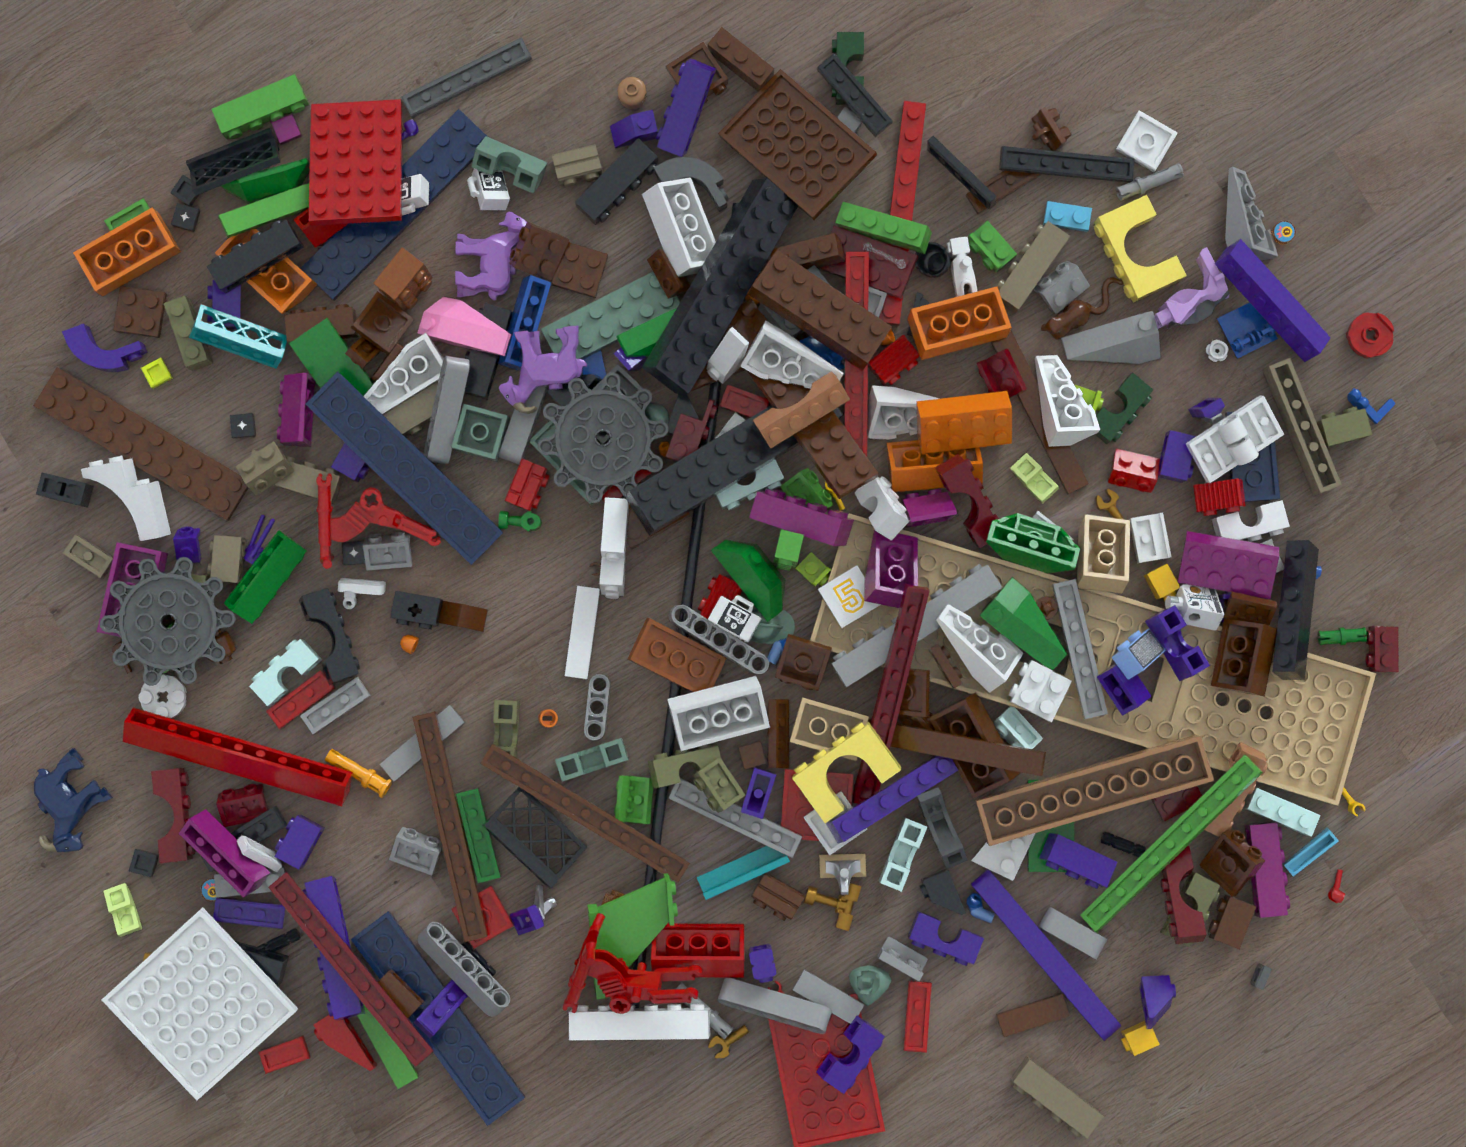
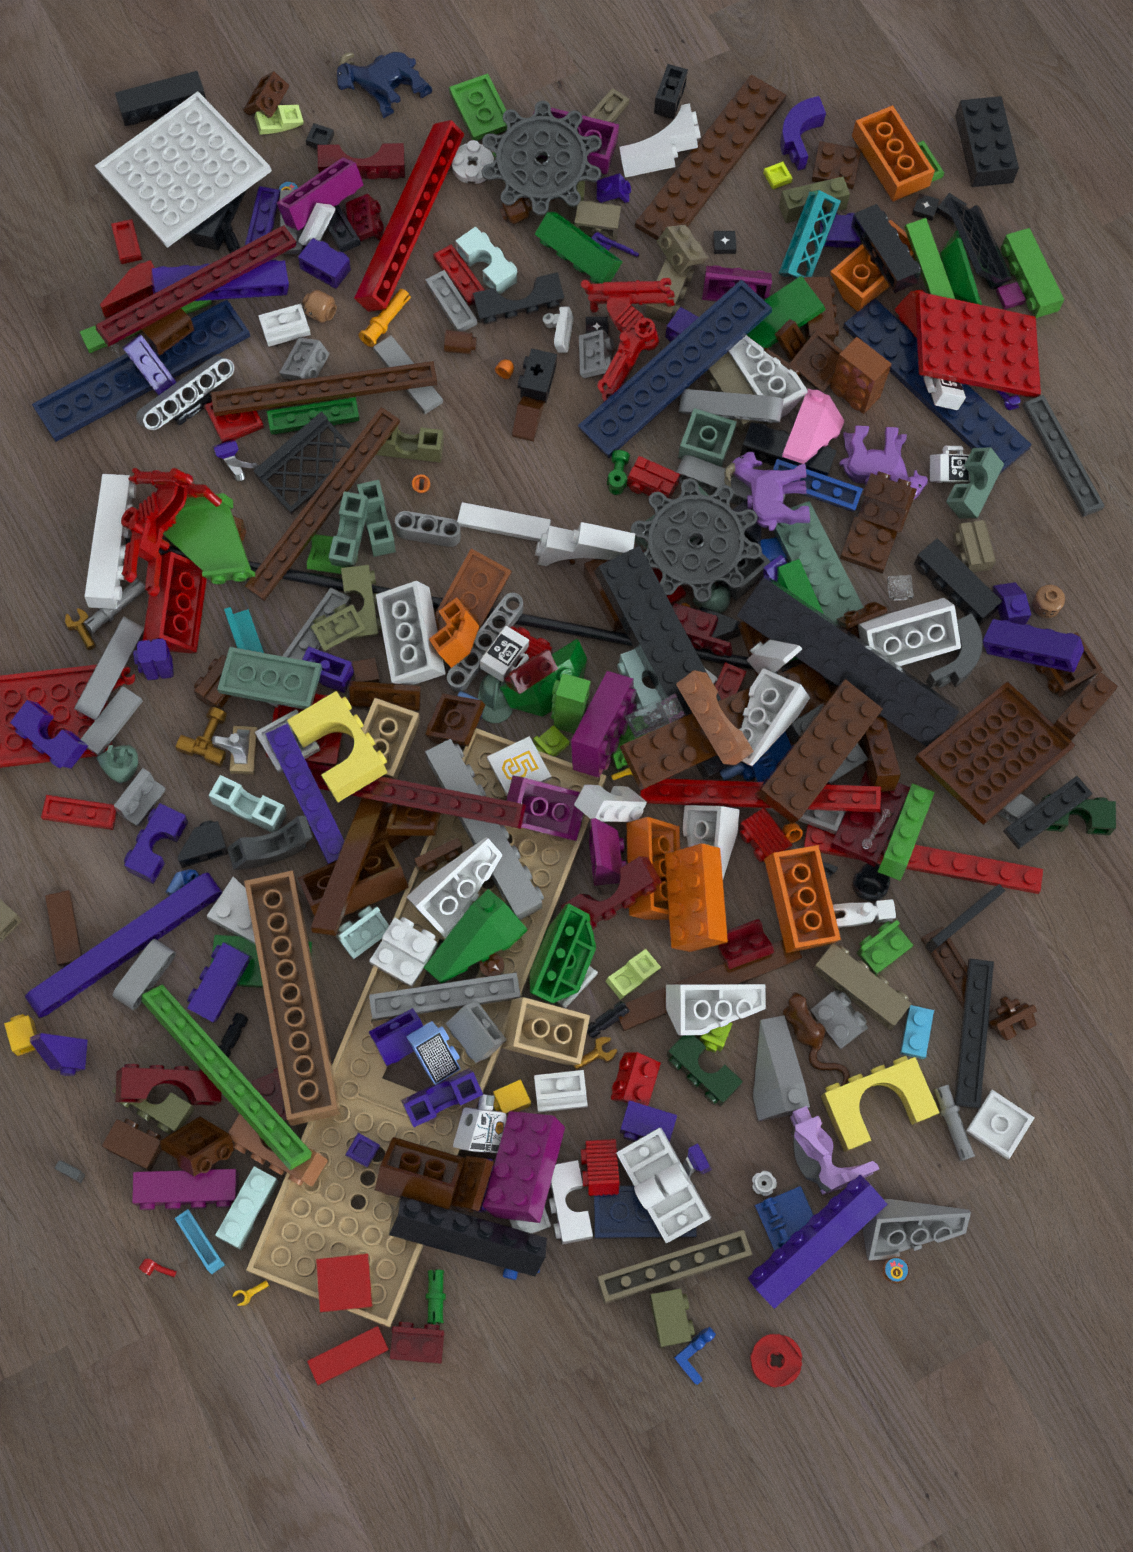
camera: 90 degrees right, 15 degrees down
none -> black brick [115,71,206,126]
none -> sand green plate [217,647,322,709]
none -> reddish brown bracket [243,71,289,118]
none -> white plate [258,304,311,347]
none -> medium nougat head [302,290,337,323]
none -> red tile [307,1326,389,1386]
none -> red tile [316,1254,373,1313]
none -> sand green arch [328,491,369,568]
none -> dark purple tile [345,1133,380,1168]
none -> orange brick [429,597,479,668]
none -> reddish brown brick [444,330,477,355]
none -> light grey brick [446,1001,507,1063]
none -> bright green plate [449,74,507,141]
none -> dark red bracket [504,649,558,694]
none -> black axle [587,1001,630,1038]
none -> clear brick [625,693,685,738]
none -> clear plate [887,575,914,601]
none -> black brick [955,96,1019,187]

